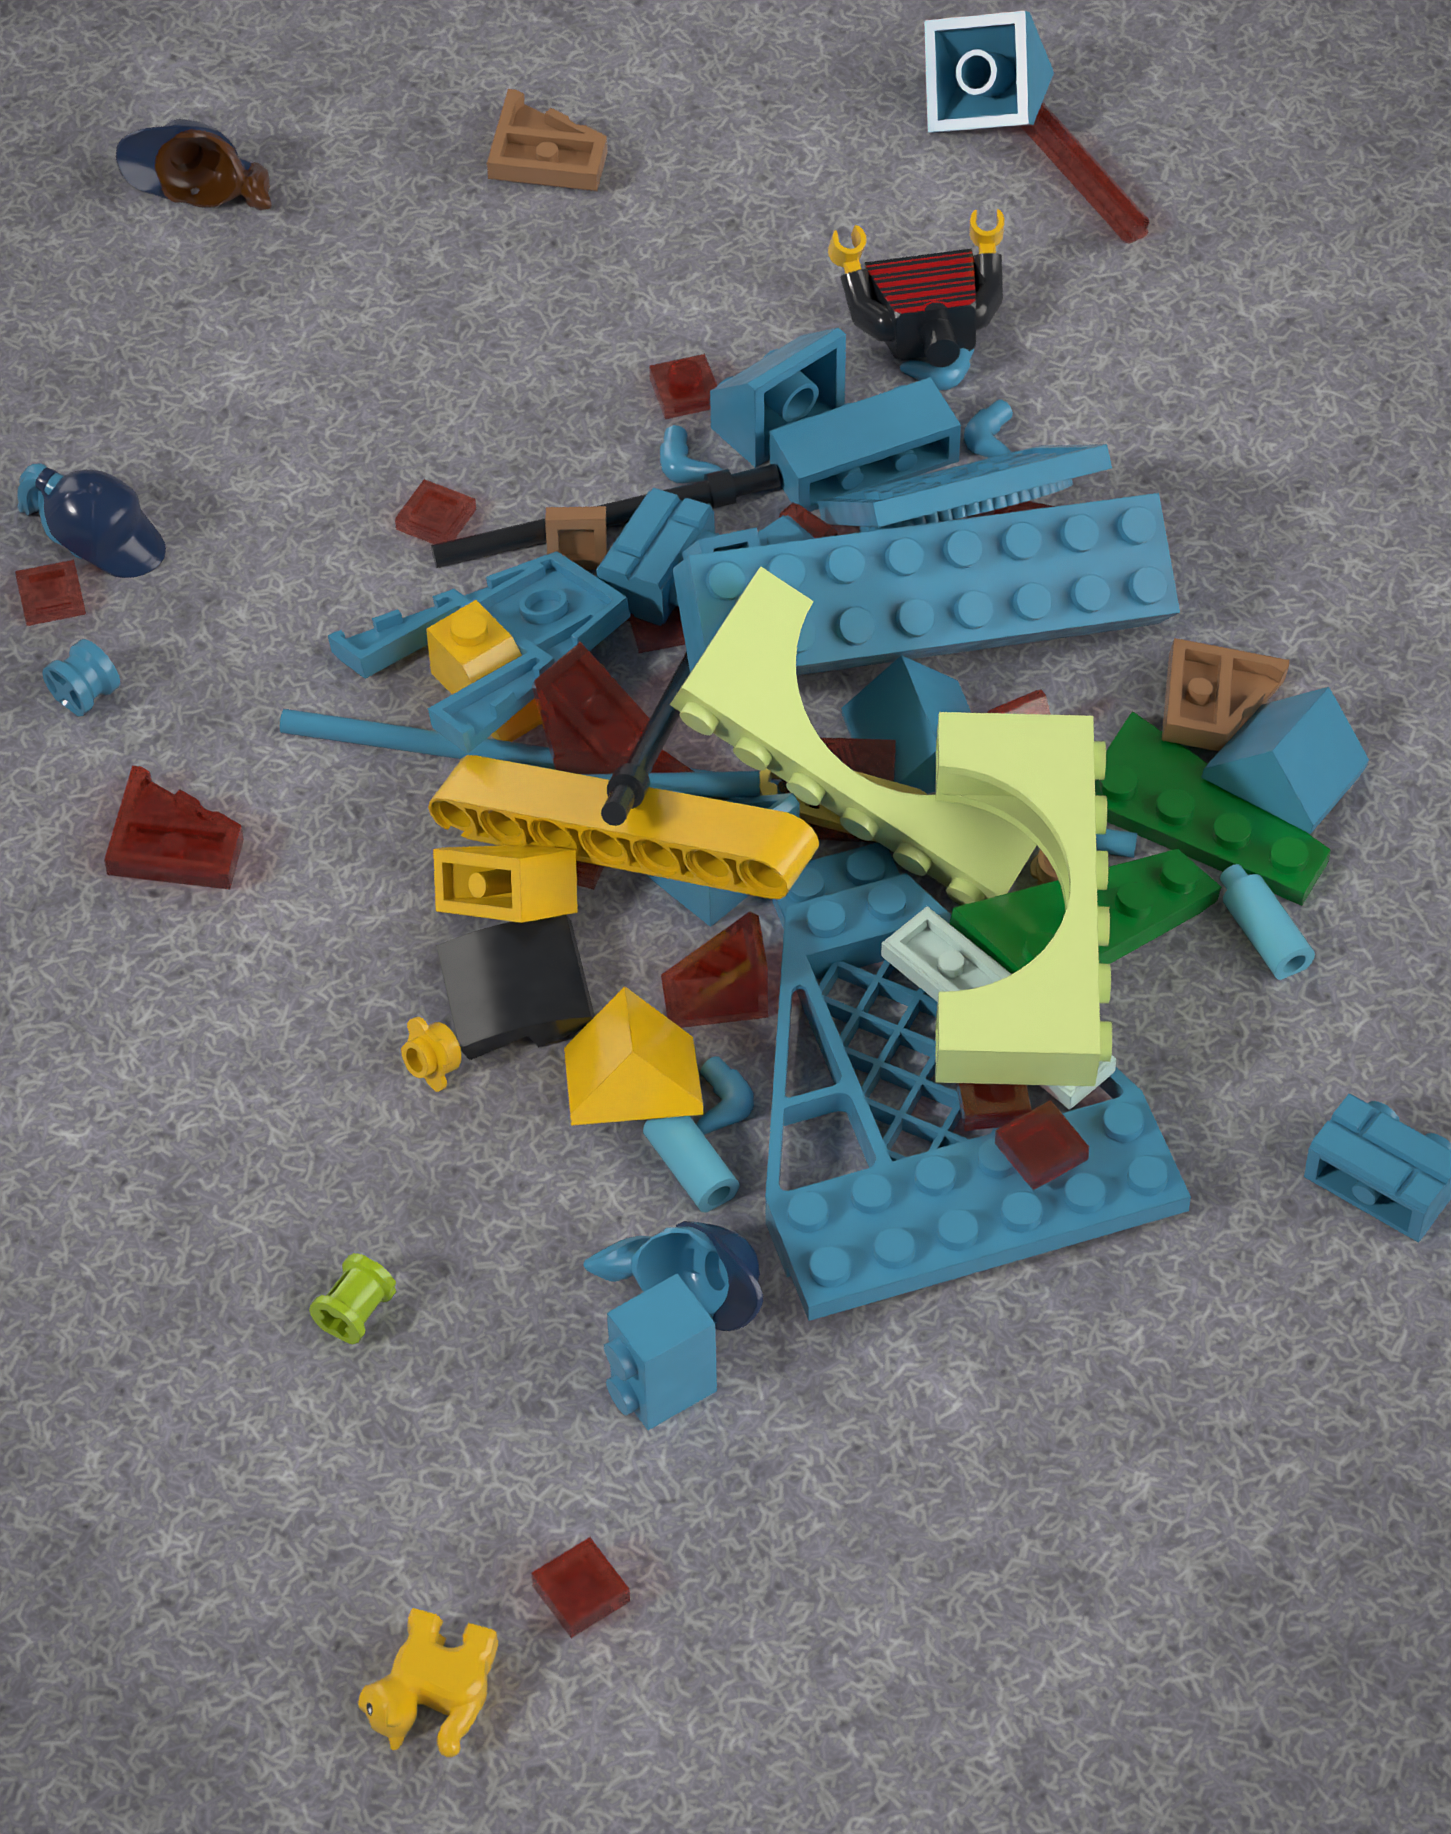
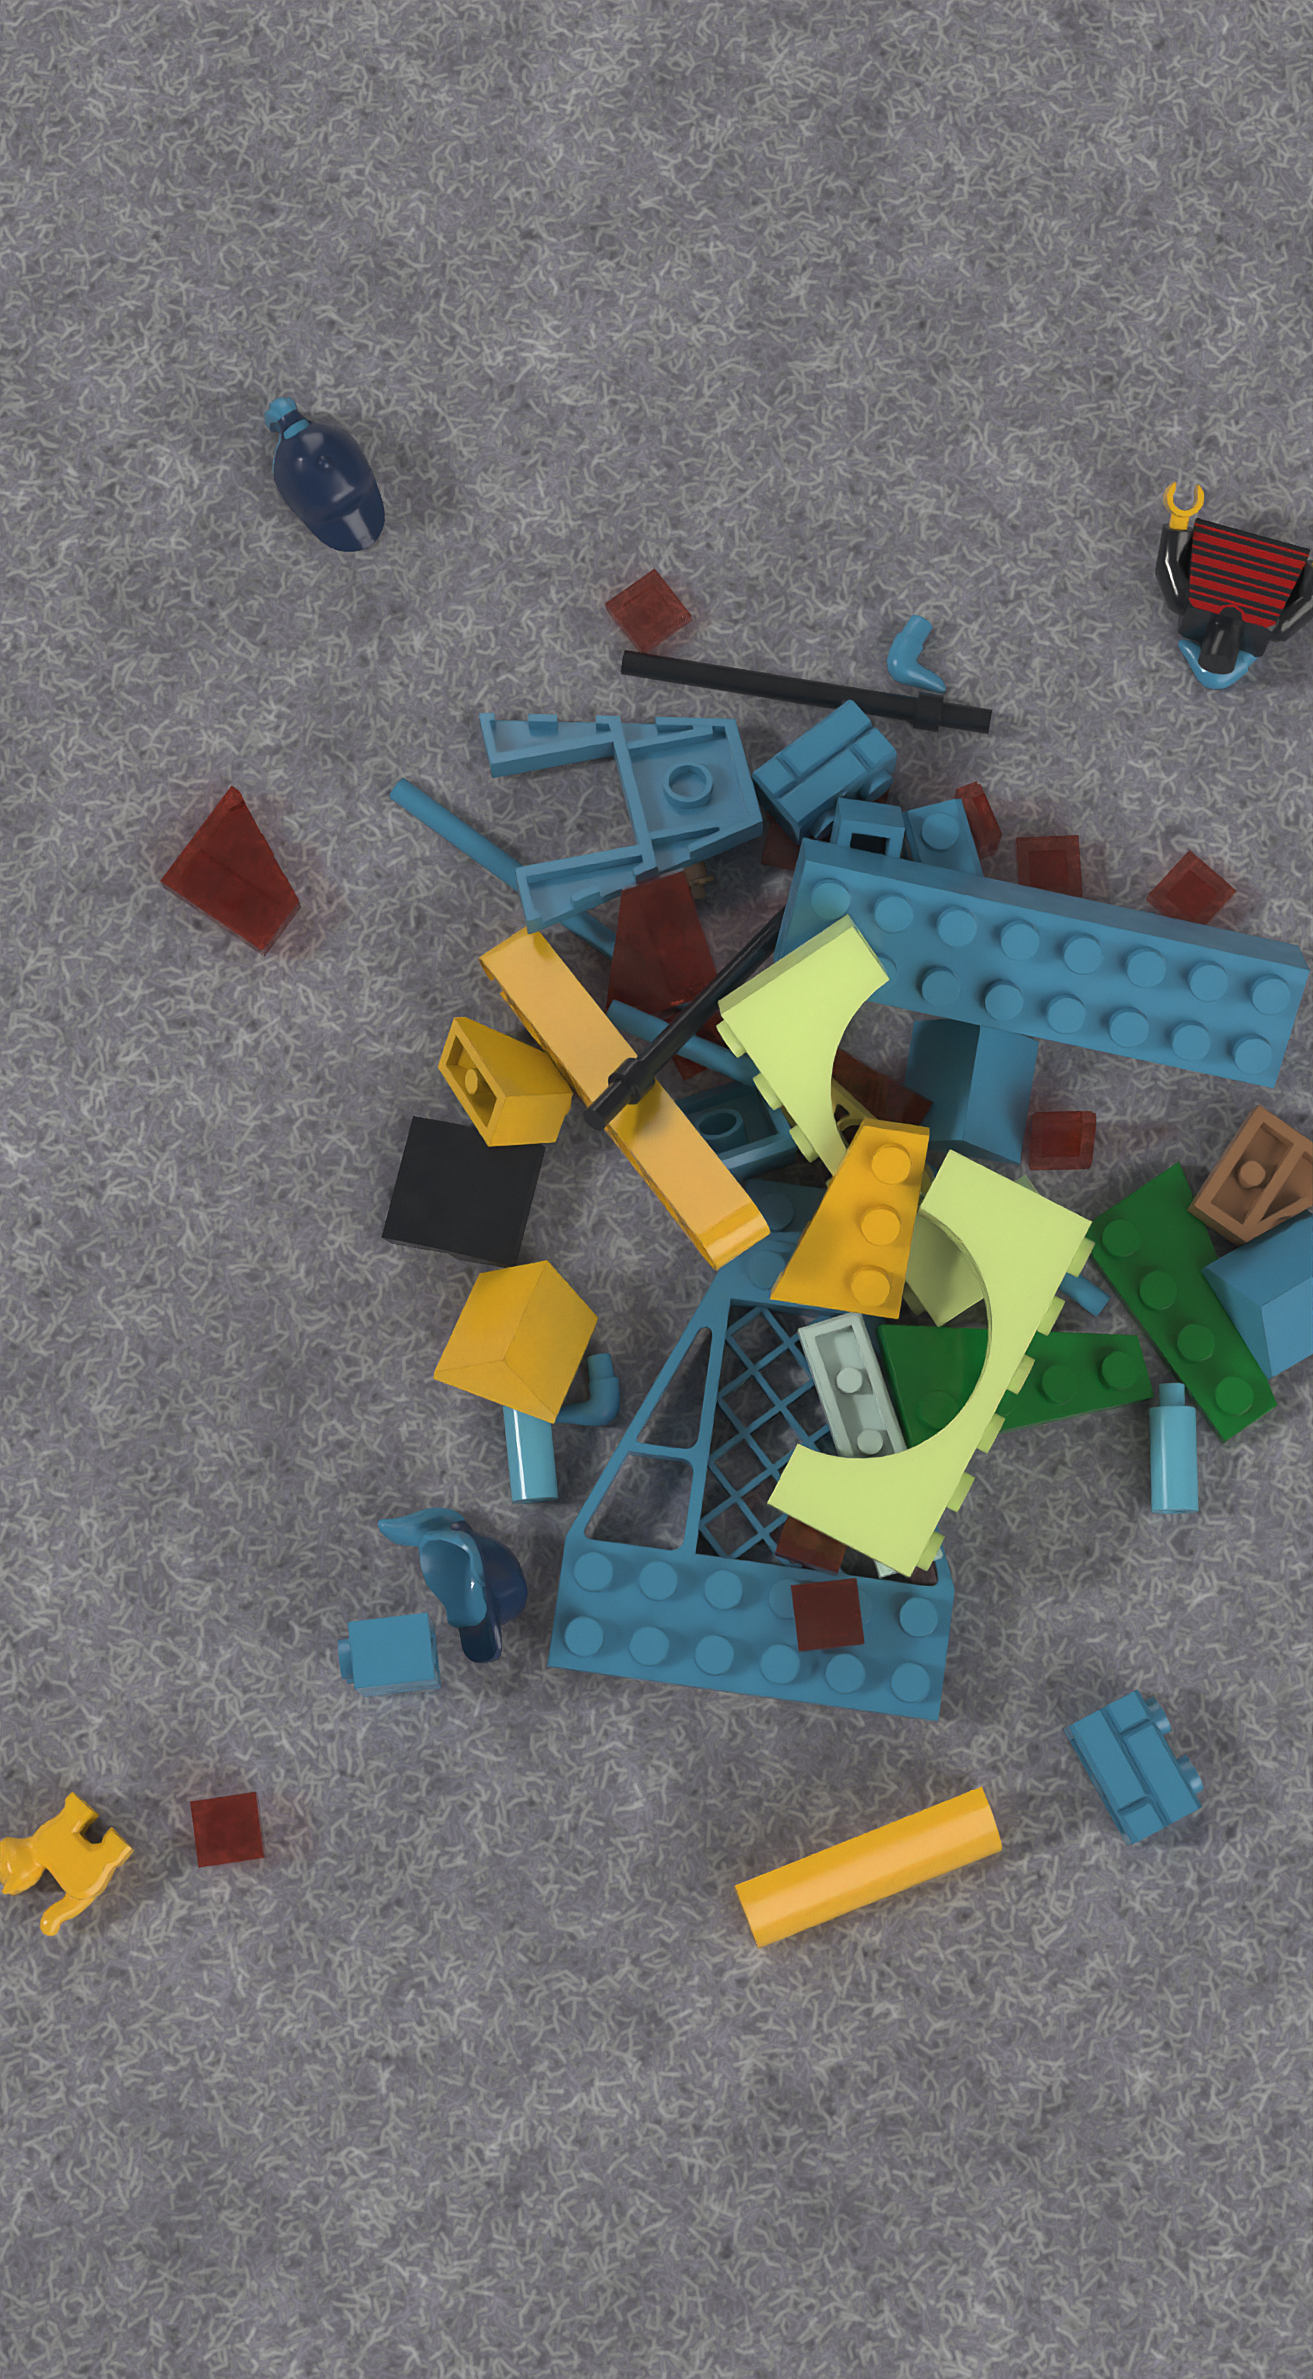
camera: 25 degrees right, 25 degrees up
clear red tile [15,560,86,626] -> none
dark azure wheel [42,639,121,717] -> none
reddish brown hair [115,118,272,210] -> none
lime bush [309,1253,396,1344] -> none
yellow plate [401,1017,461,1092] -> none
yellow slope [426,600,552,742] -> none
medium nougat wing [487,89,608,191] -> none
medium nougat plate [545,506,608,570] -> none
clear red plate [649,354,717,420] -> none
clear red slope [661,911,768,1028] -> none
dark azure slope [710,328,846,468] -> none
dark azure brick [770,377,961,516] -> none
dark azure piece [817,444,1112,532] -> none
dark azure animal [964,399,1013,458] -> none
none -> yellow brick [733,1786,1002,1949]
none -> yellow wing [770,1118,930,1319]

